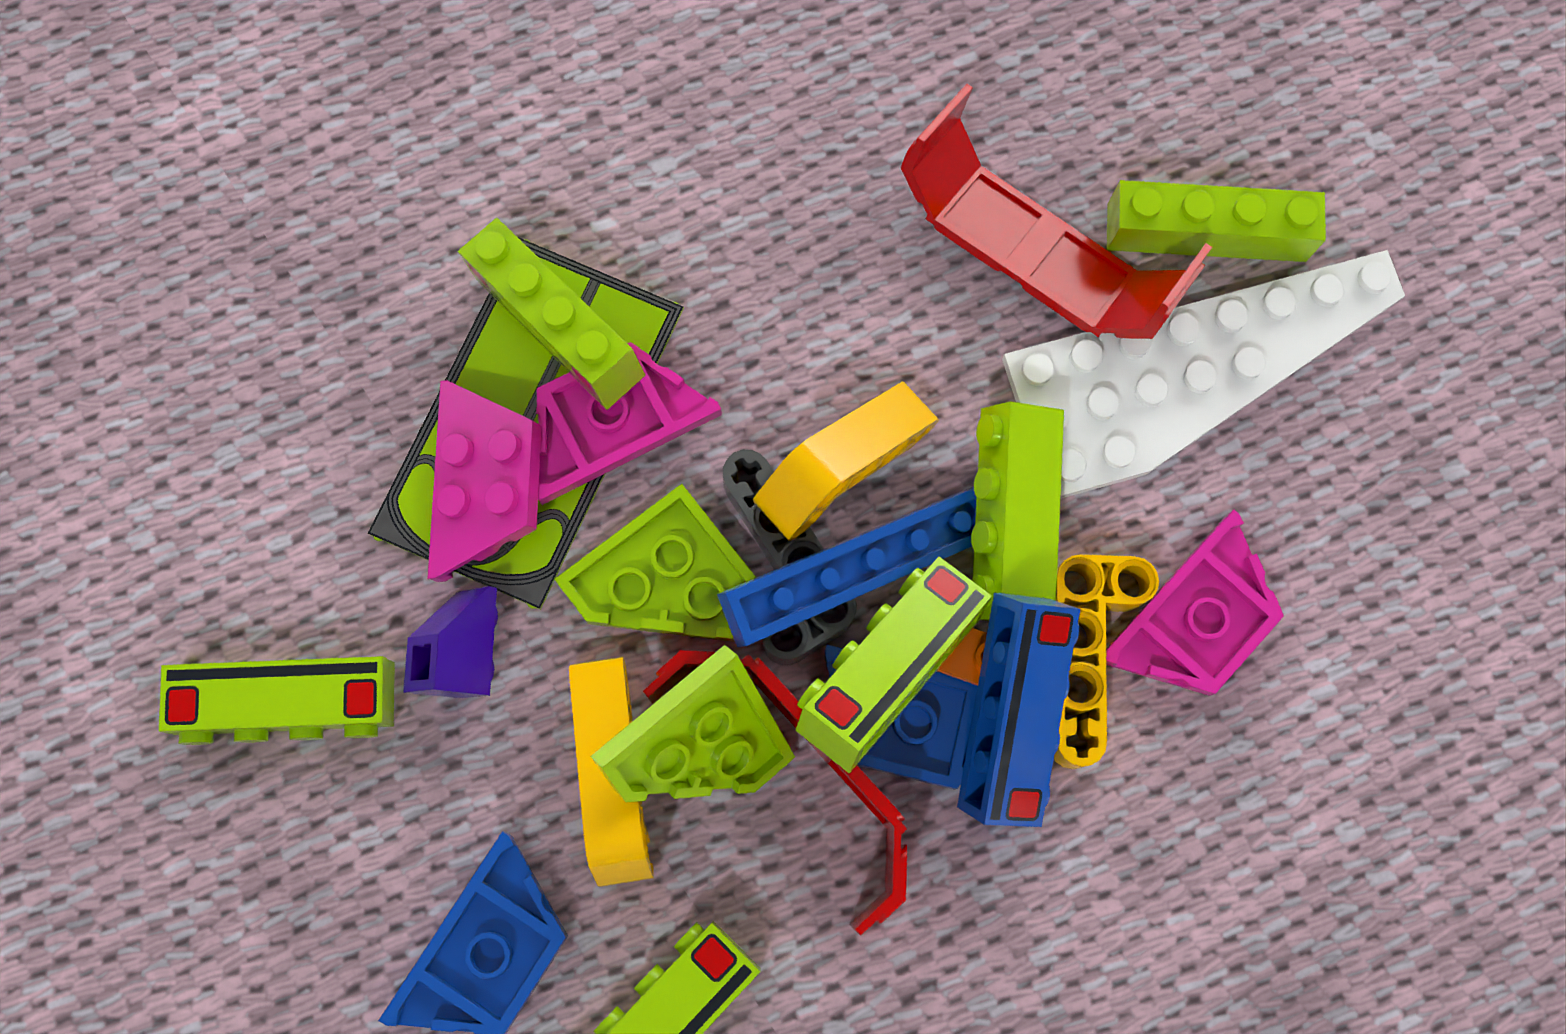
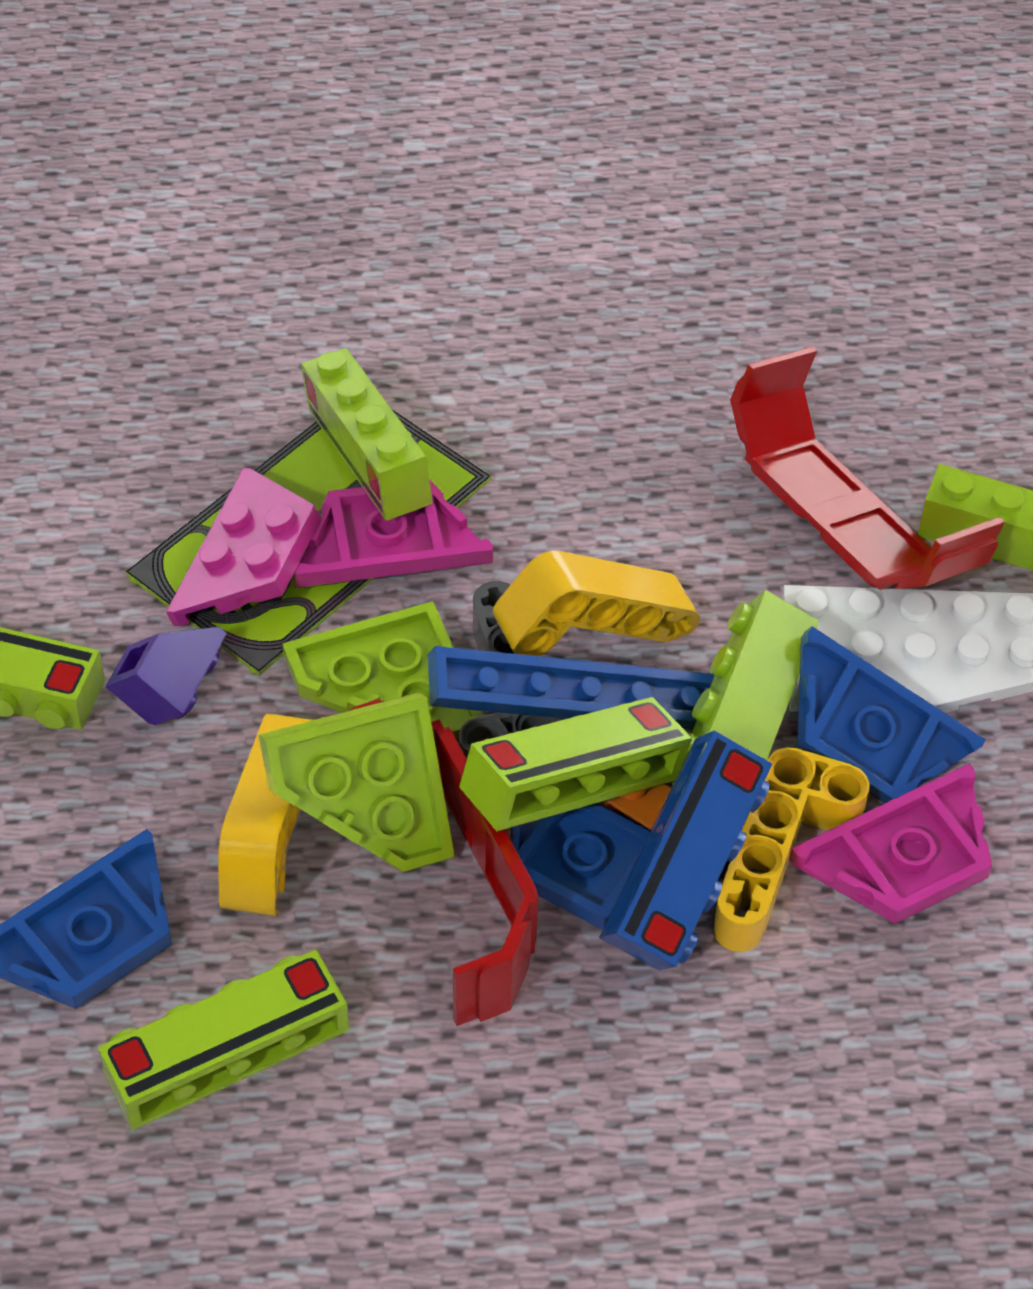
camera: 20 degrees right, 25 degrees down
none -> blue wing [797,626,986,803]

